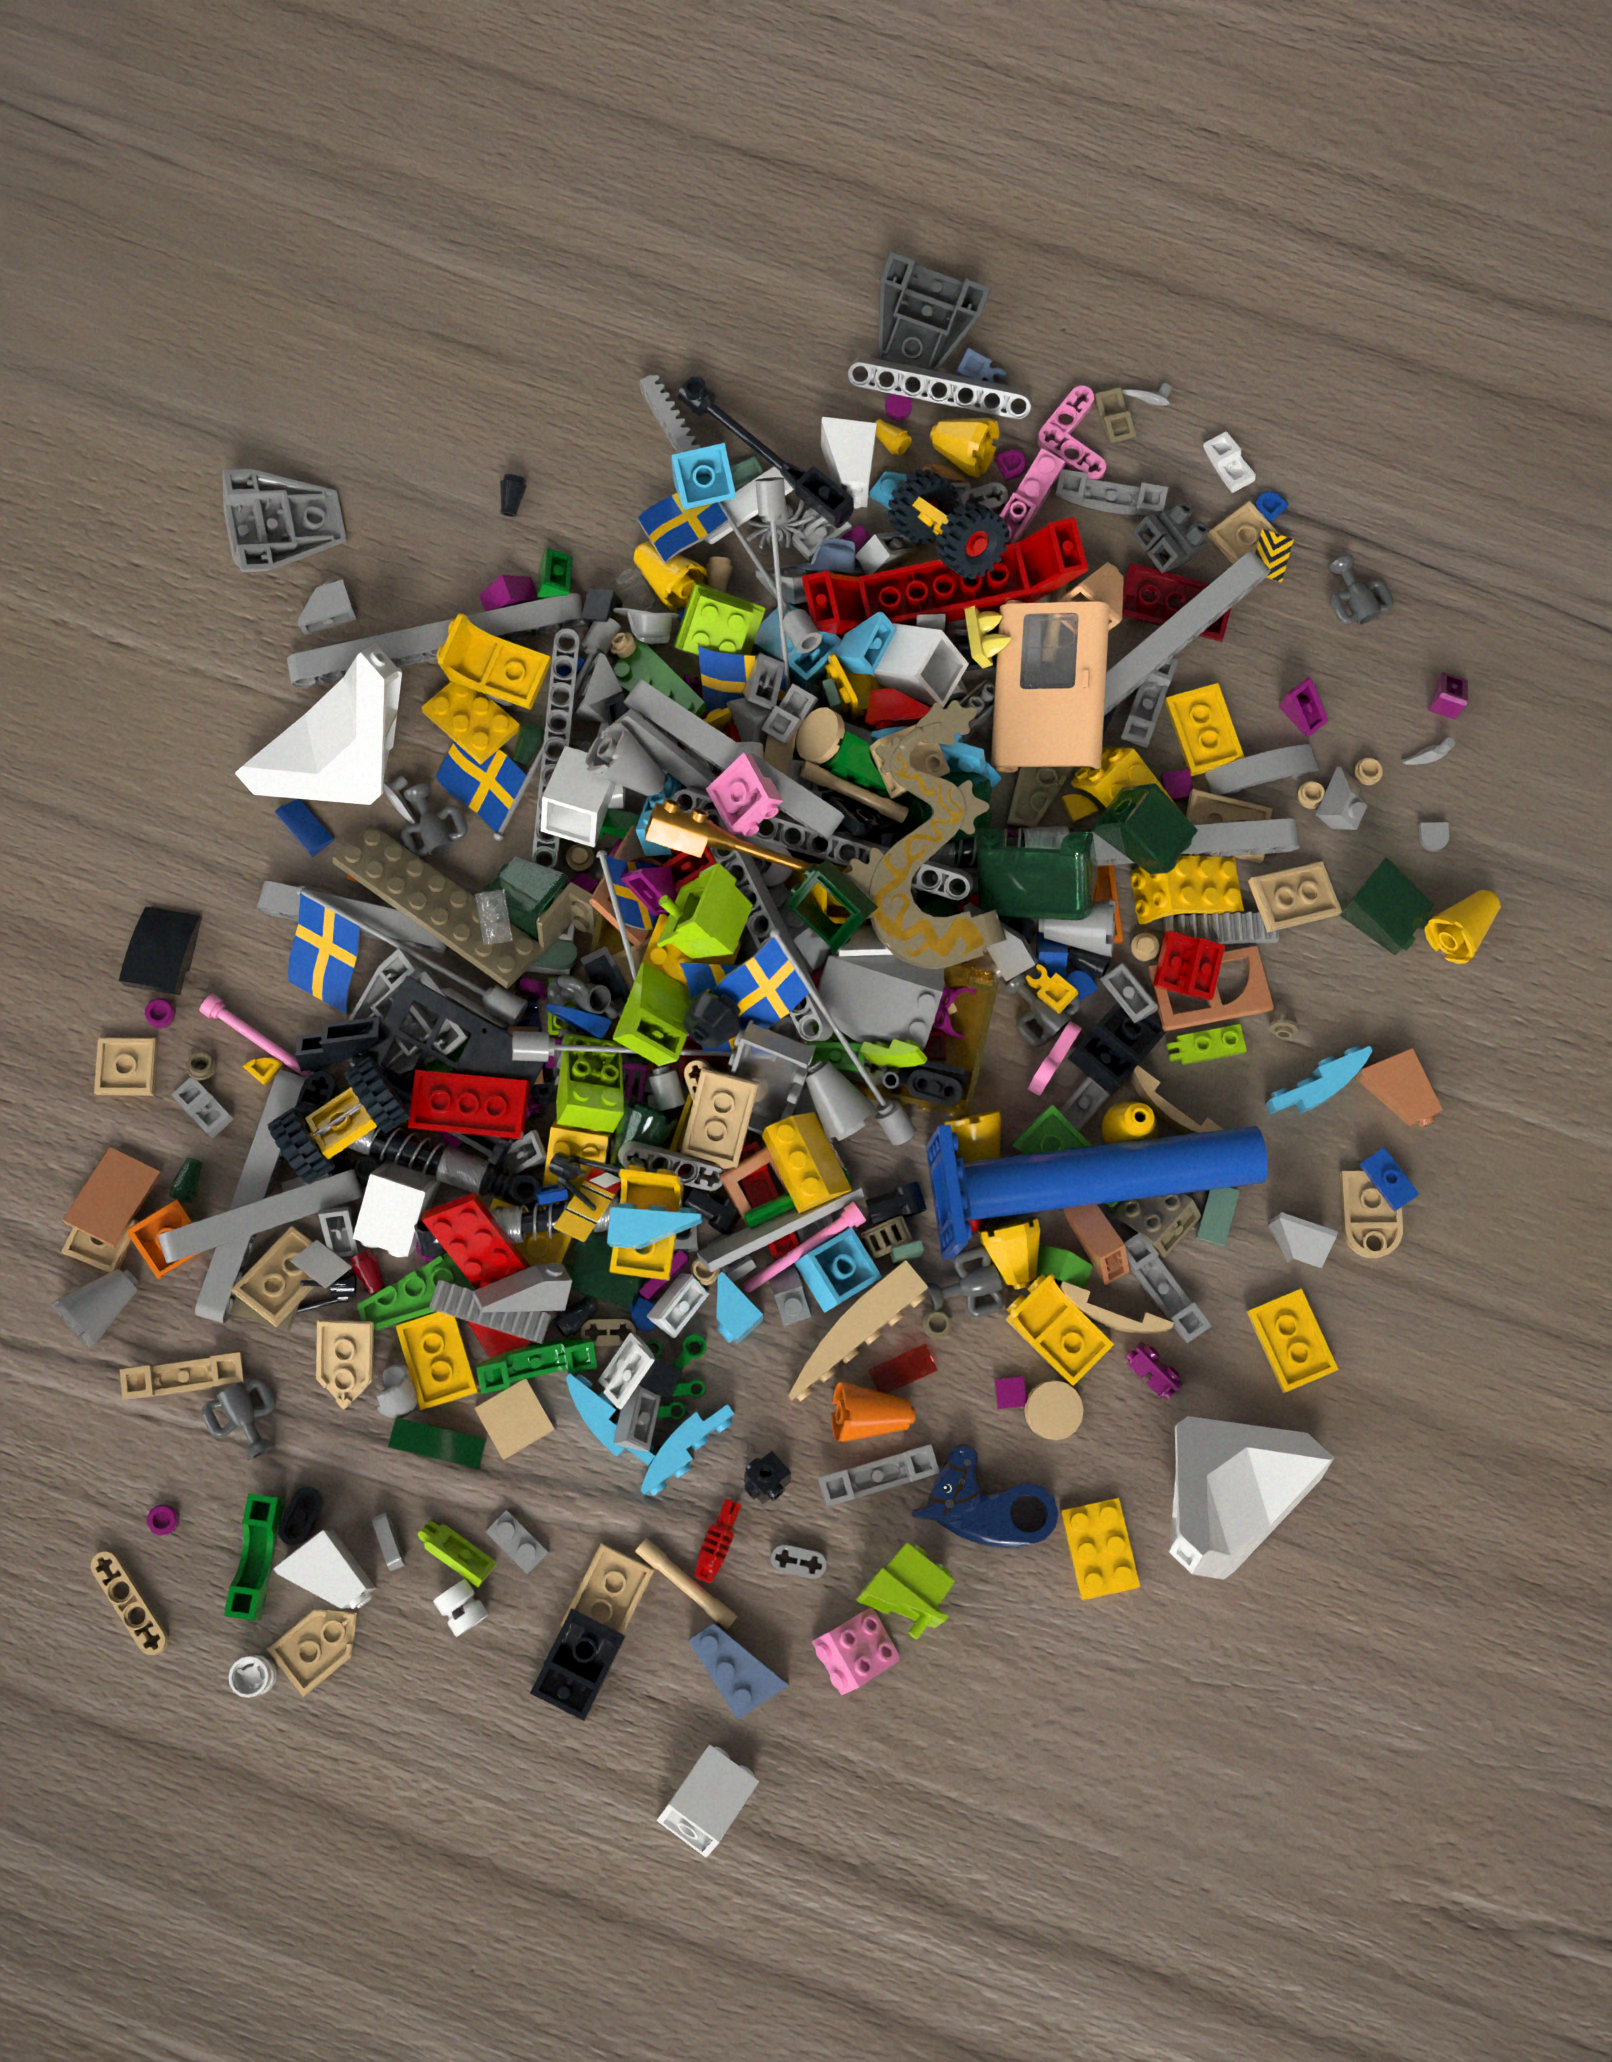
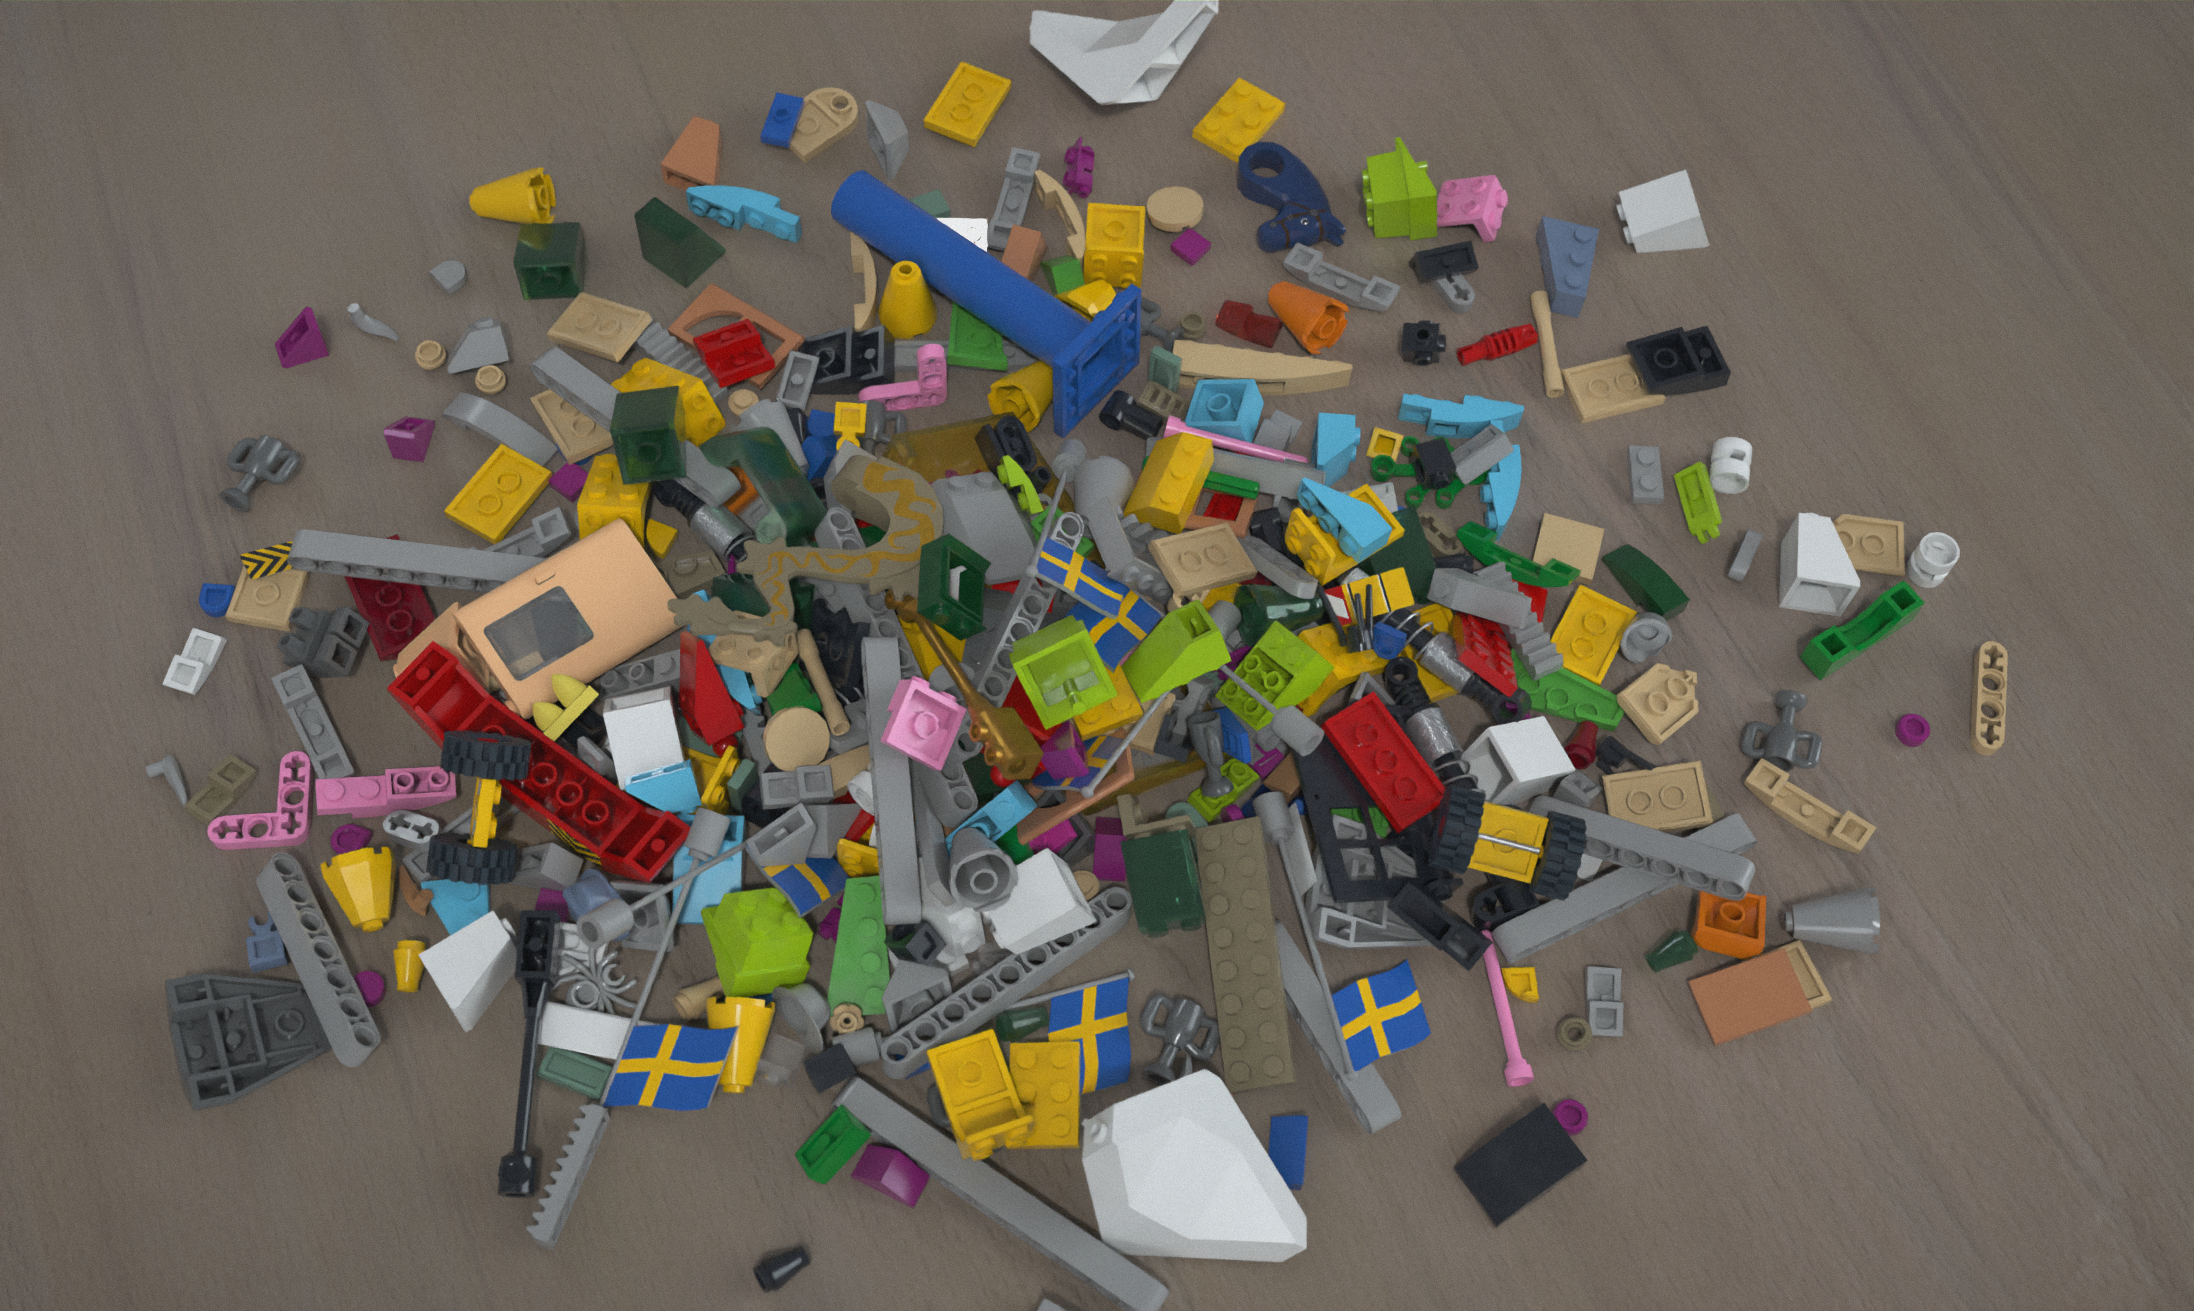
camera: 135 degrees left, 15 degrees down
tan tile [94,1037,158,1096] -> none
black plate [278,1487,324,1545] -> none
white sticker [290,1240,352,1289] -> none
clear hips [475,889,513,945] -> none
white slope [598,1332,655,1409] -> none
medium azure slope [671,443,736,510] -> none
black cone [684,989,743,1048] -> none
lime hinge [1166,1024,1247,1065] -> none
dark tan plate [1270,1014,1299,1039] -> none
none -> clear green slope [634,196,726,289]
none -> yellow slope [1366,427,1404,463]
none -> black panel [1408,241,1479,283]

